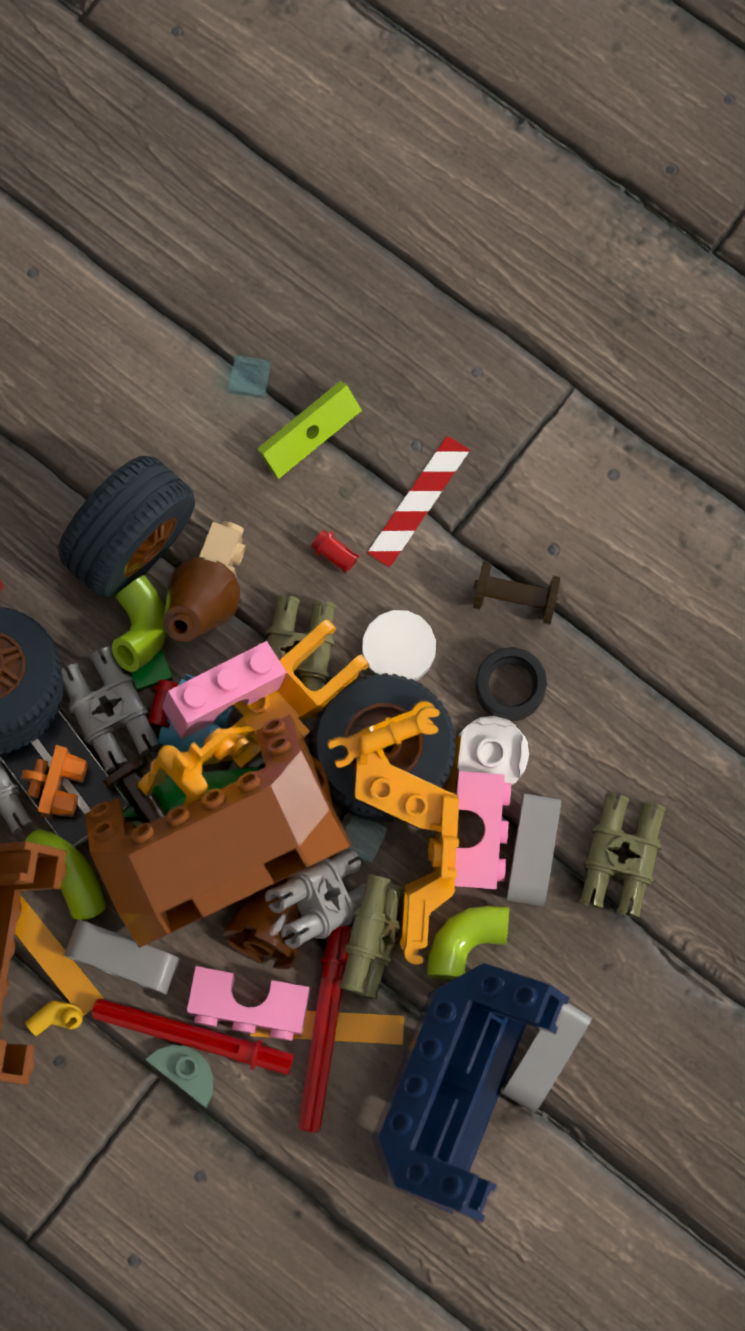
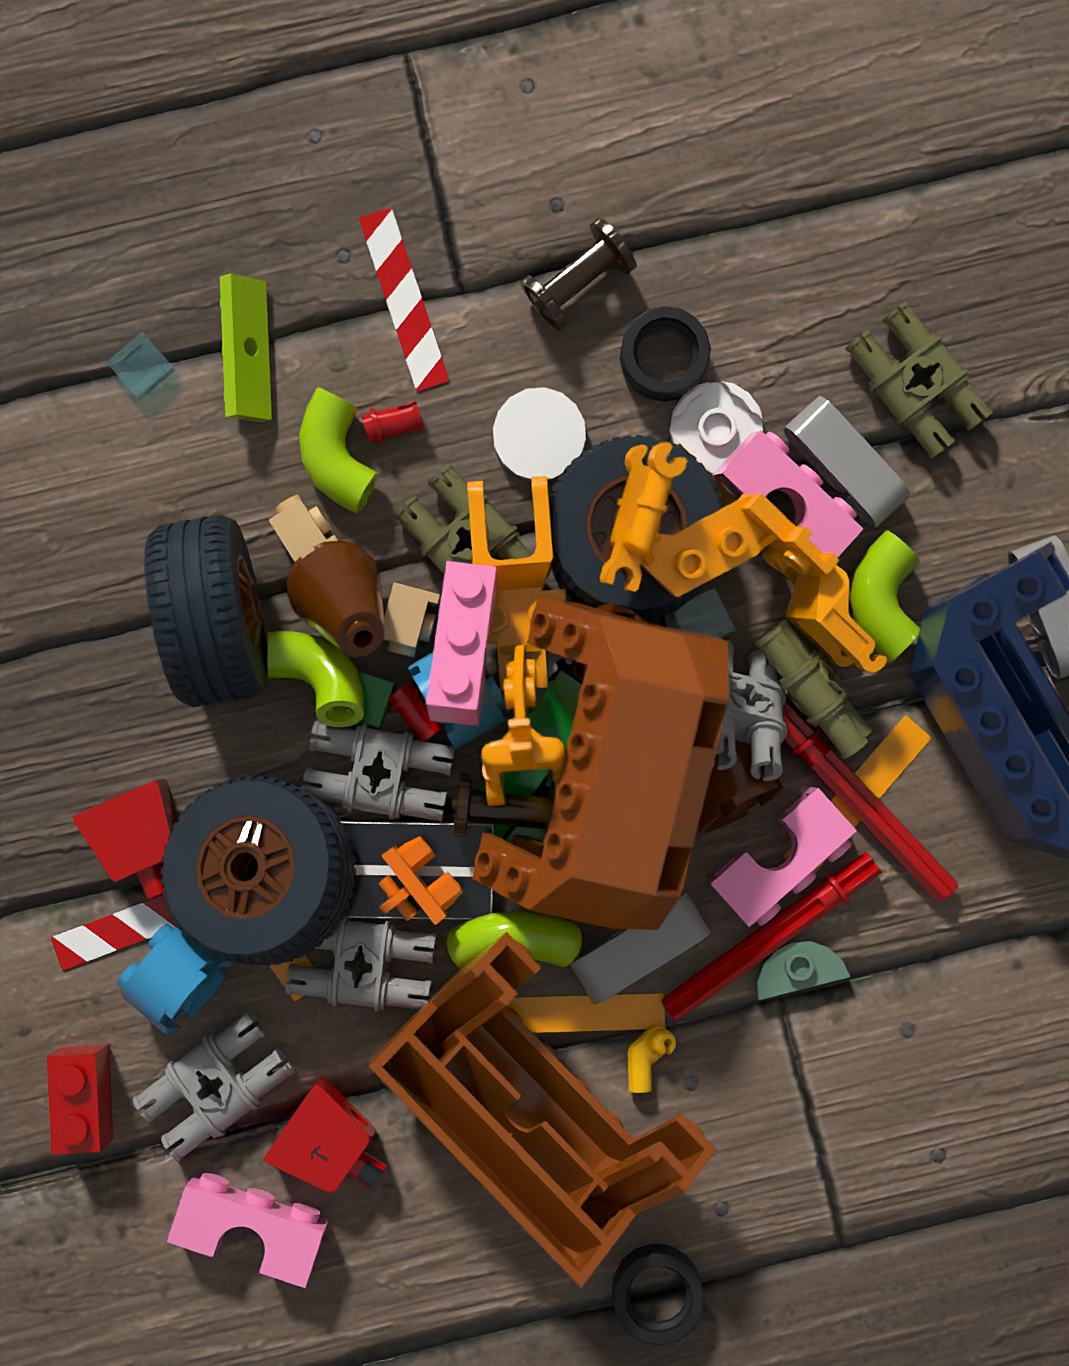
camera: 55 degrees left, 10 degrees up
none -> lime cylinder [299,387,379,514]
none -> tan brick [383,582,441,658]

